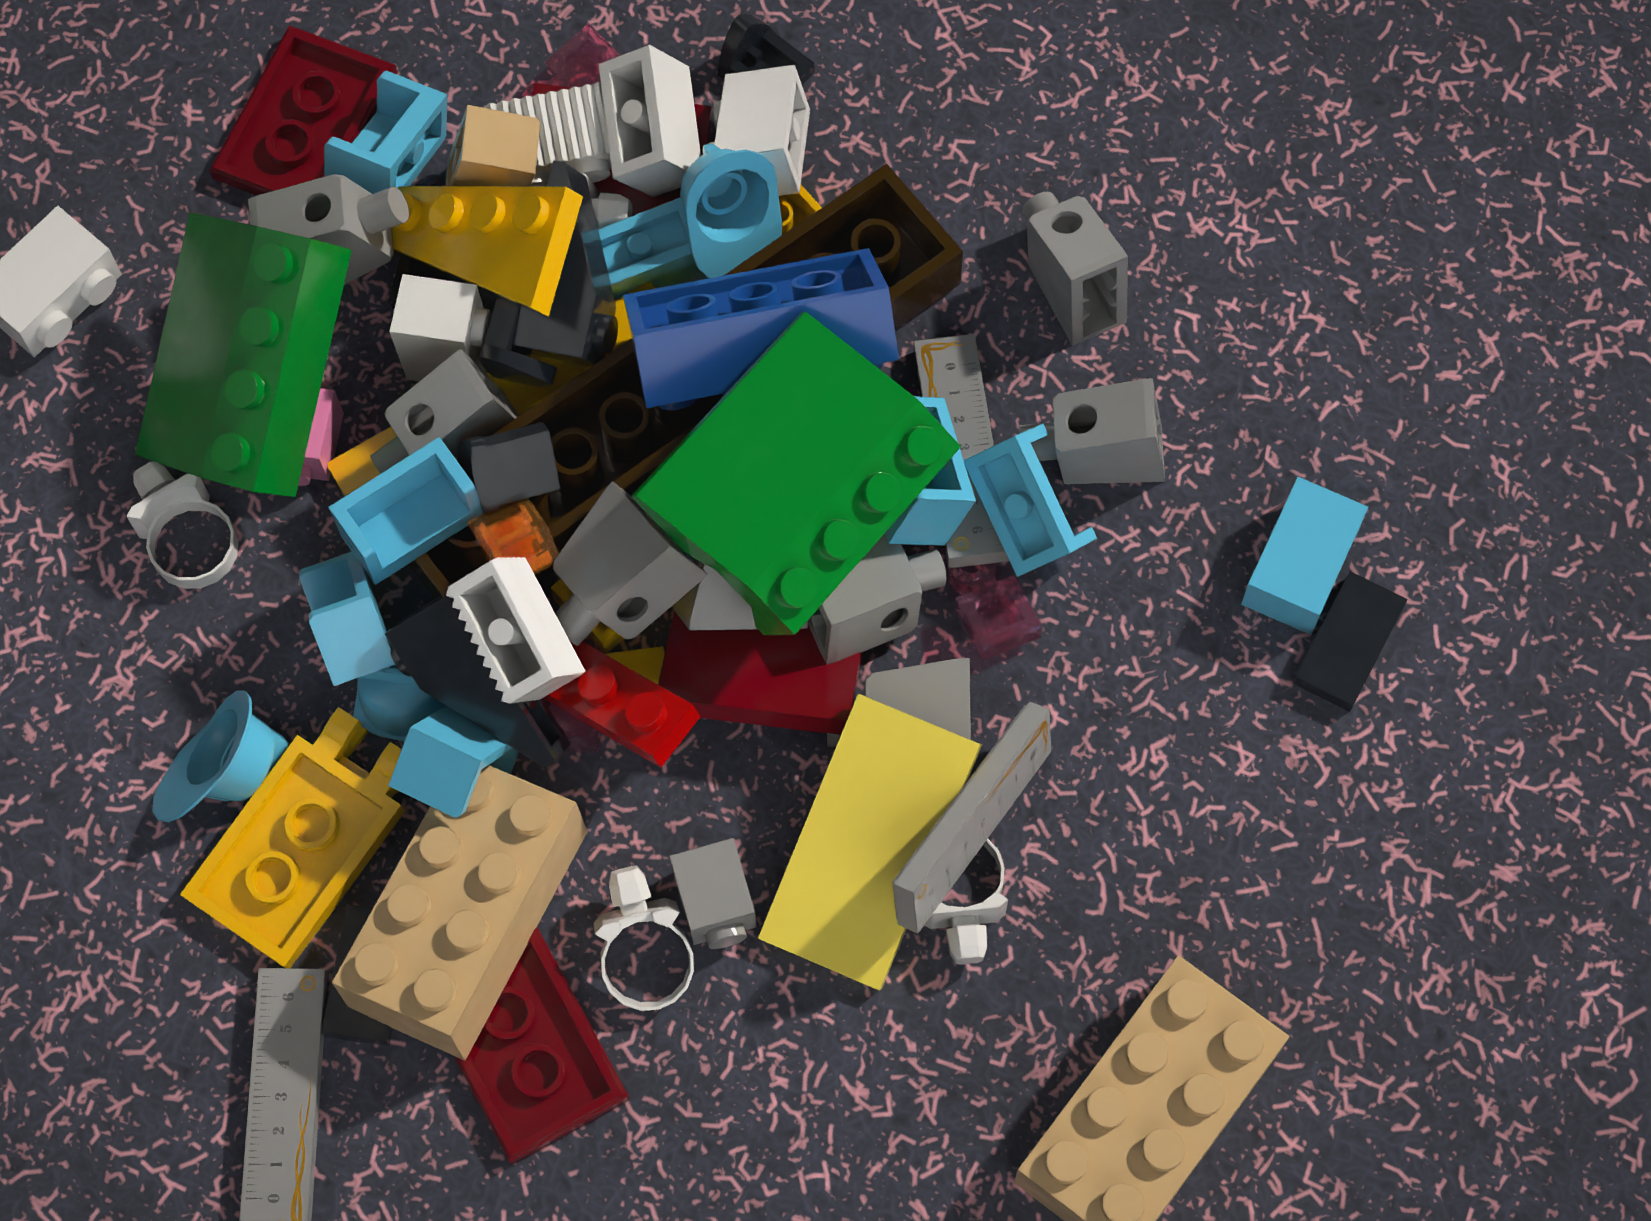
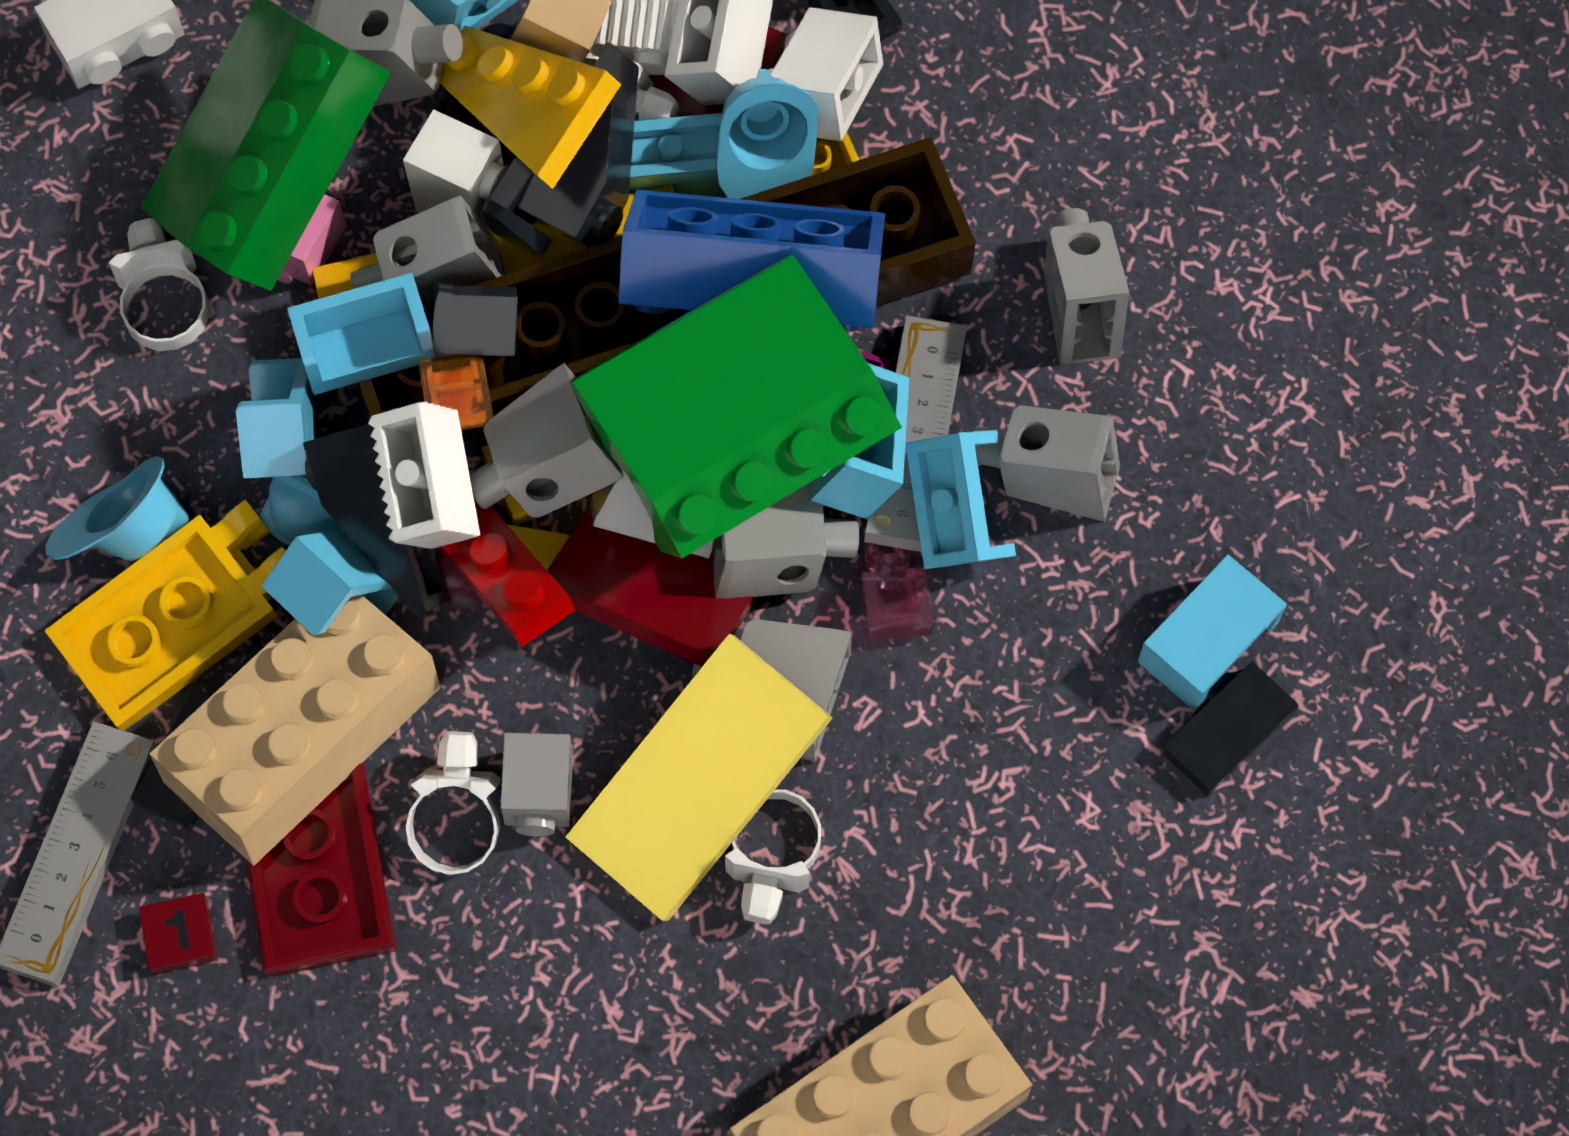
camera: 15 degrees right, 0 degrees up
light grey tile [892,701,1051,934] -> none
none -> dark red tile [139,893,218,975]

